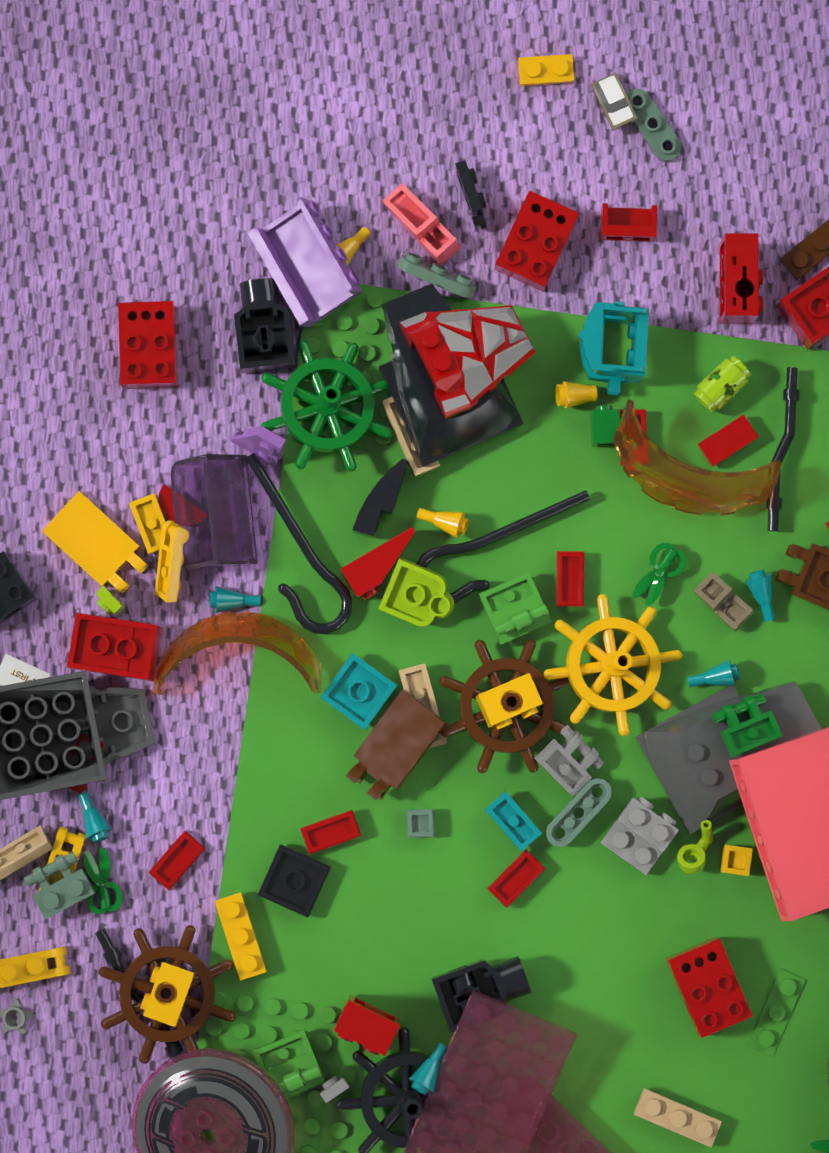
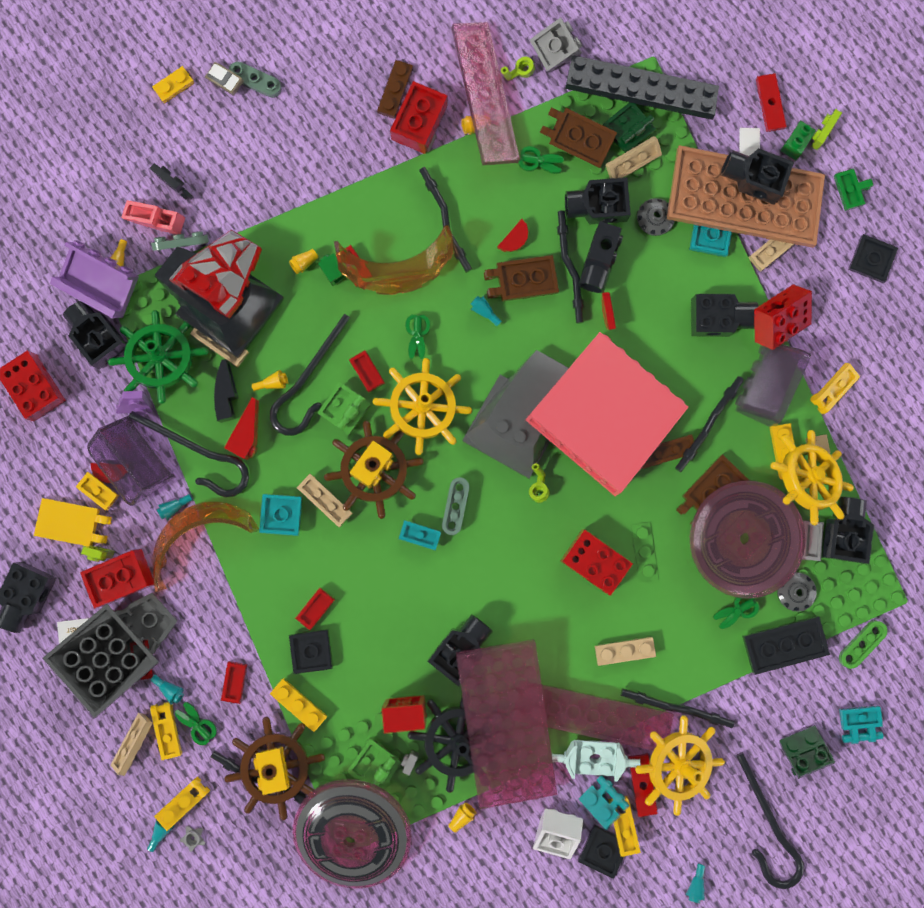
camera: 30 degrees left, 0 degrees up
sand green plate [24,852,95,920] -> none
yellow plate [155,520,189,603] -> none
reddish brown tile [346,689,448,800] -> none
lime plate [378,557,454,627] -> none
sand green tile [406,809,435,838] -> none
teal cone [409,1043,448,1095] -> none
red tile [487,849,546,908] -> none
red piece [494,190,579,292] -> none
light grey plate [534,725,604,797] -> none
teal animal [578,301,649,395] -> none
red panel [600,203,657,242] -> none
light grey plate [600,796,679,875] -> none
teal cone [687,659,740,687] -> none
lime piece [693,356,752,413] -> none
dark tan slope [694,571,754,632] -> none
red tile [697,414,758,467] -> none
green plate [712,693,783,758] -> none
red piece [720,233,763,324] -> none
yellow plate [720,845,753,876] -> none

